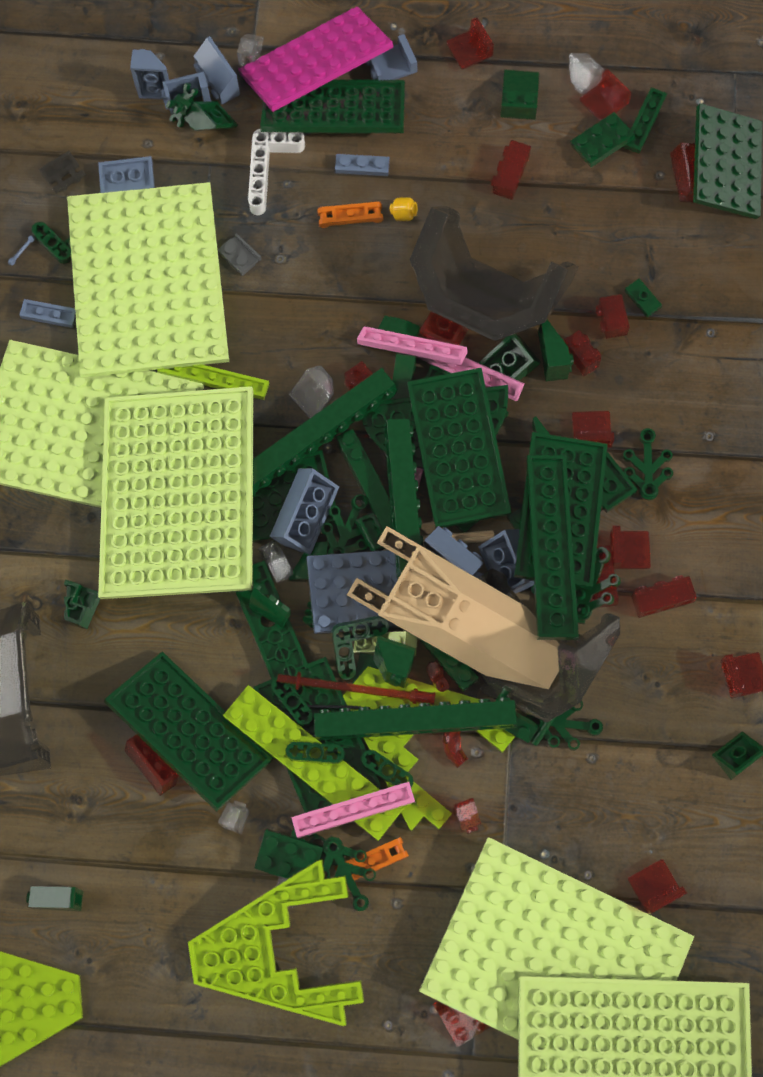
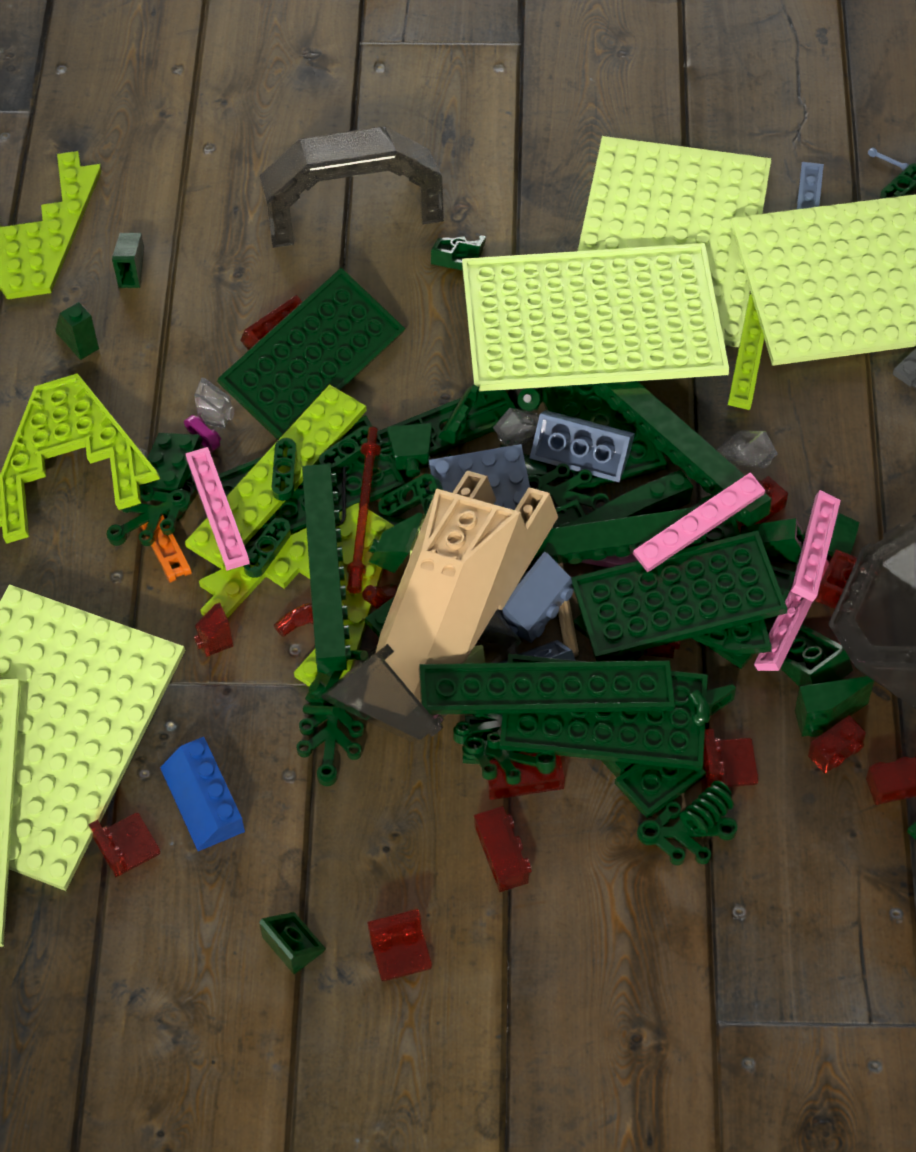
camera: 85 degrees right, 15 degrees down
clear red bracket [610,526,651,569] -> none
none -> dark green slope [55,302,99,360]
none -> blue slope [160,737,245,852]
none -> magenta plate [184,415,221,452]
none -> dark green torso [387,423,432,478]
none -> dark green piece [518,388,542,411]
none -> bright pink plate [633,472,765,572]
none -> dark green piece [679,781,734,835]
none -> dark green arm [688,690,712,727]

